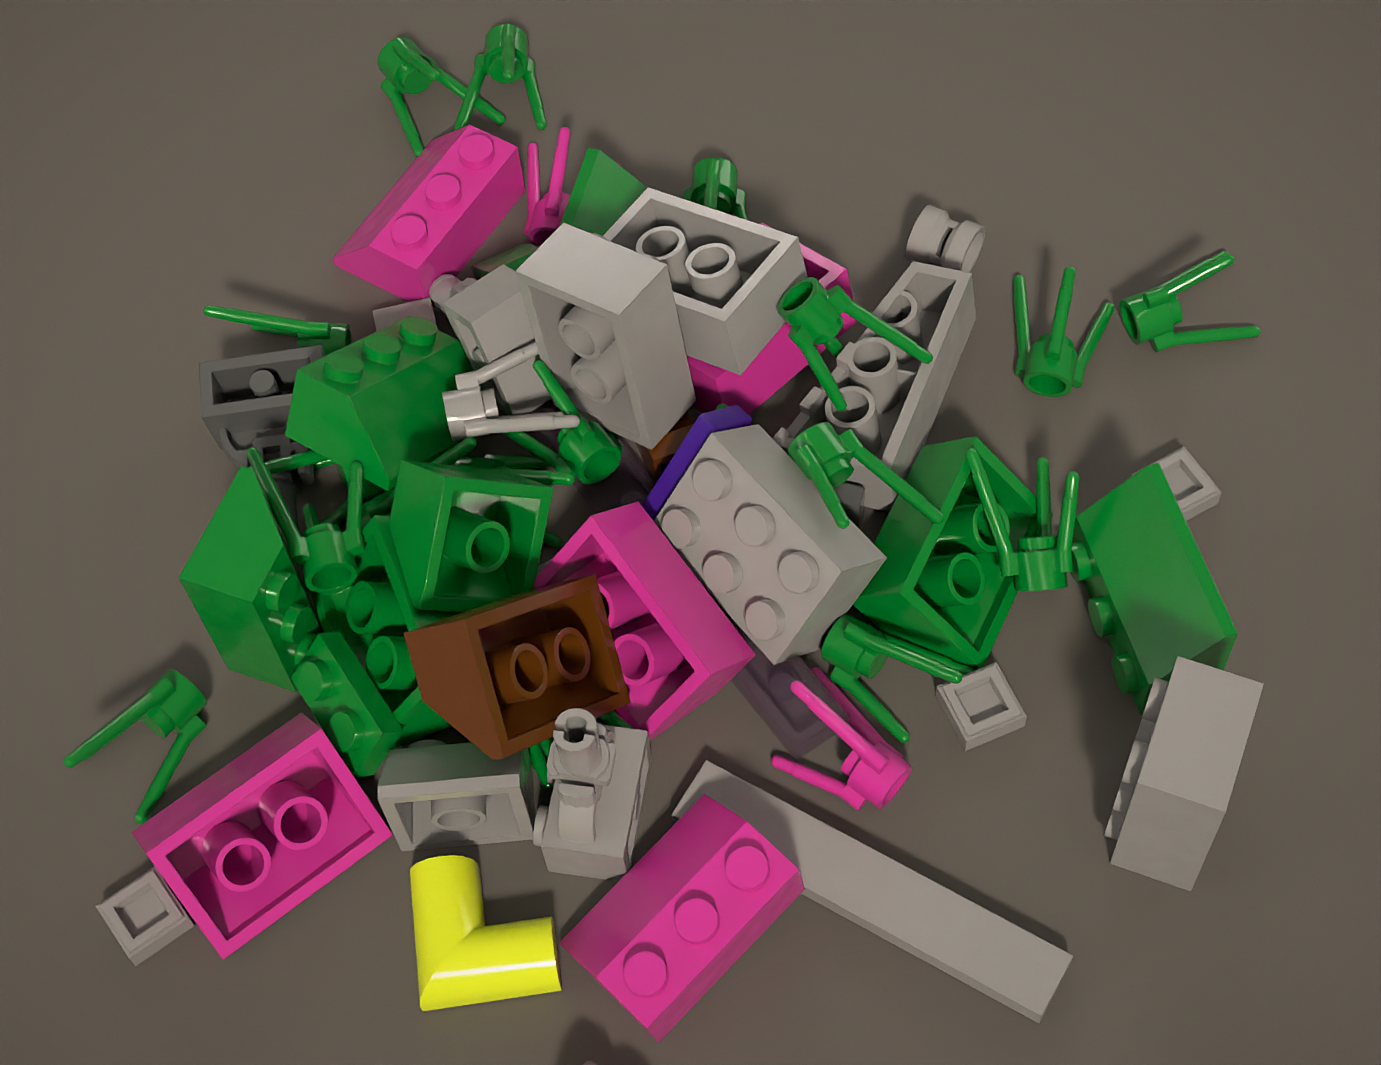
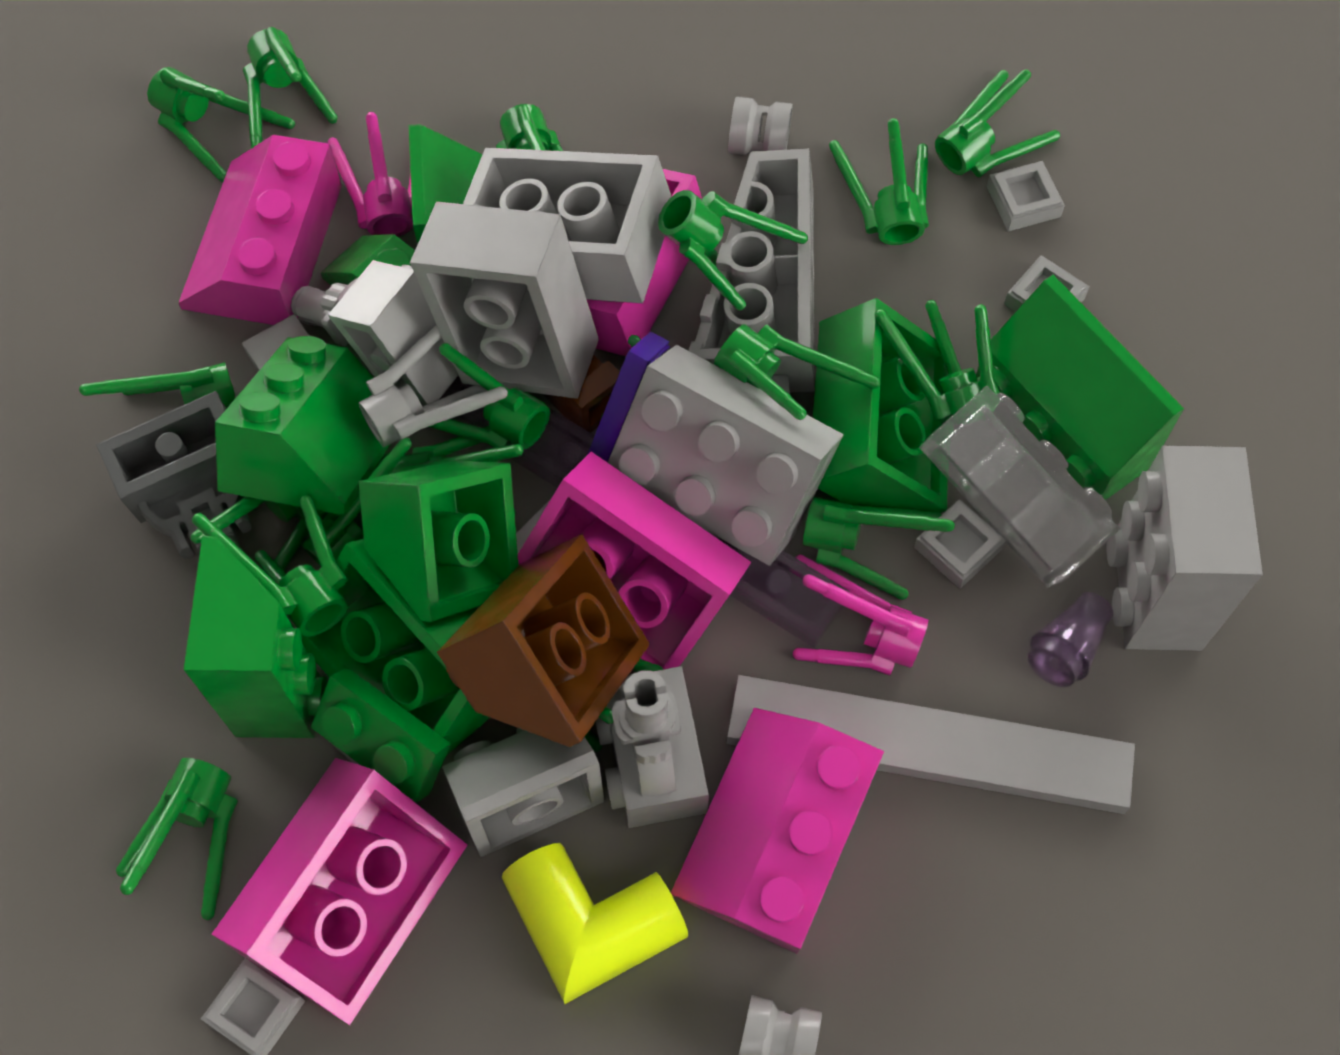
camera: 25 degrees left, 5 degrees up
none -> clear brick [919,385,1120,588]
none -> light grey tile [986,161,1065,232]
none -> clear purple cone [1028,592,1114,687]

